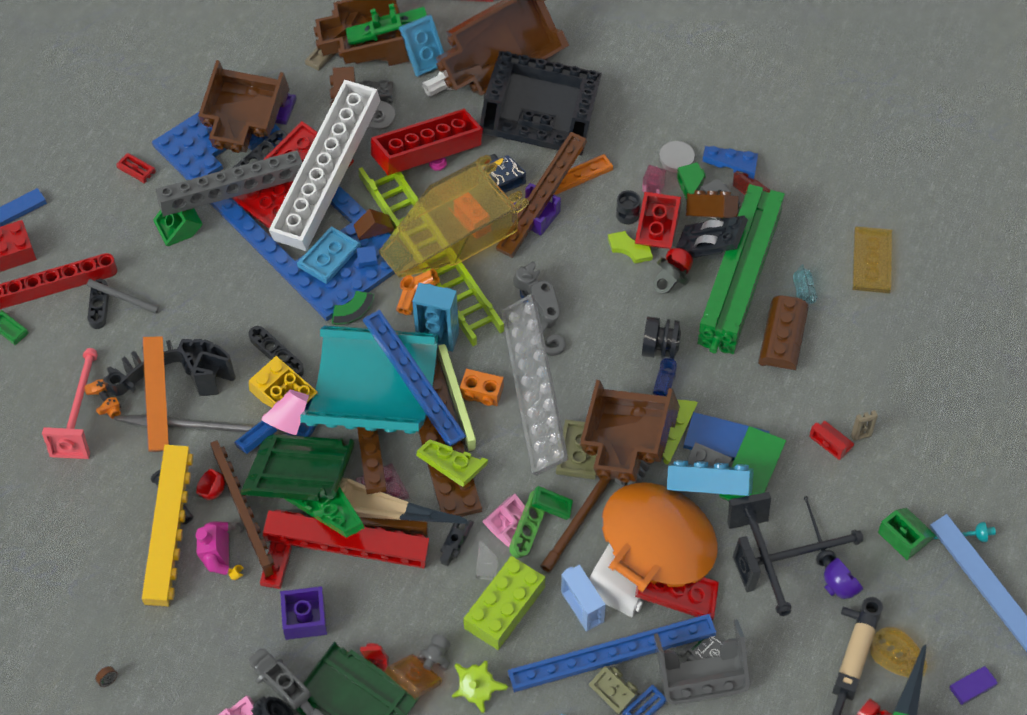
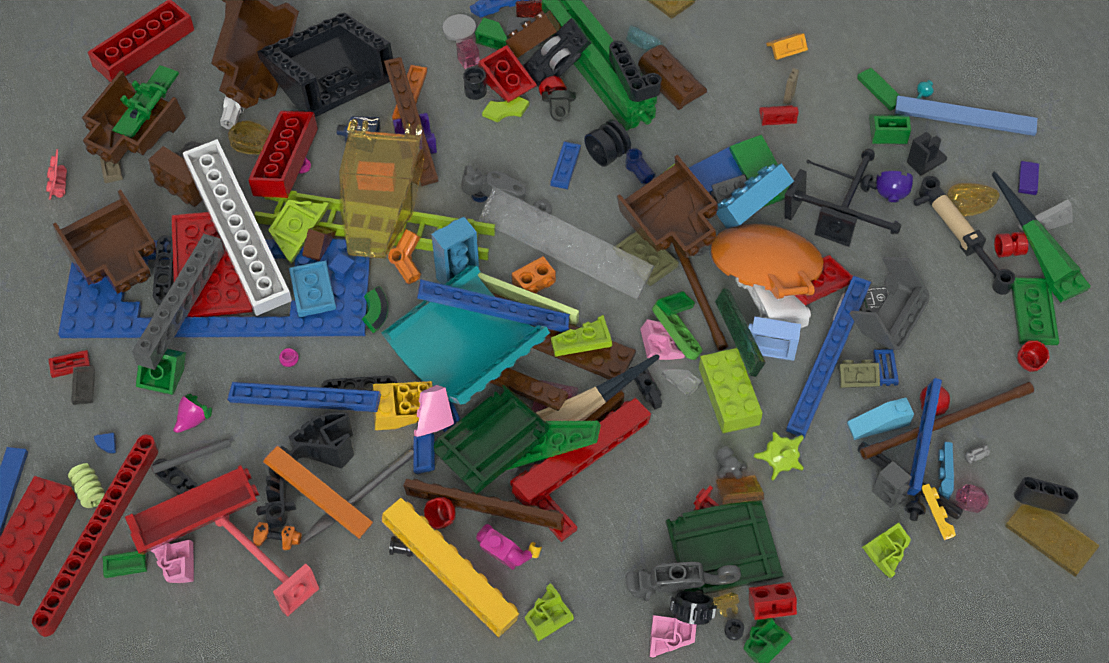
camera: 50 degrees left, 0 degrees up
dark purple brick [280,586,327,640] -> none
dark azure tile [399,15,444,77] -> none
none -> coral hinge [46,149,67,200]
none -> yellowish green piece [68,463,105,508]
none -> clear smoke plate [71,366,95,405]
none -> blue tile [94,433,116,453]
none -> red panel [125,465,259,555]
none -> bright pink slope [151,540,194,583]
none -> dark pink hat [173,394,212,433]
none -> blue tile [227,382,381,412]
none -> clear yellow piece [228,121,270,154]
none -> lime wing [268,200,329,264]
none -> dark pink plate [279,348,299,367]
none -> lime slope [524,583,574,642]
none -> blue tile [550,142,581,189]
none -> black beam [609,40,662,102]
none -> clear green tile [715,288,766,377]
none -> light orange panel [766,33,808,60]
none -> green tile [857,68,900,111]
none -> black panel [907,132,947,176]

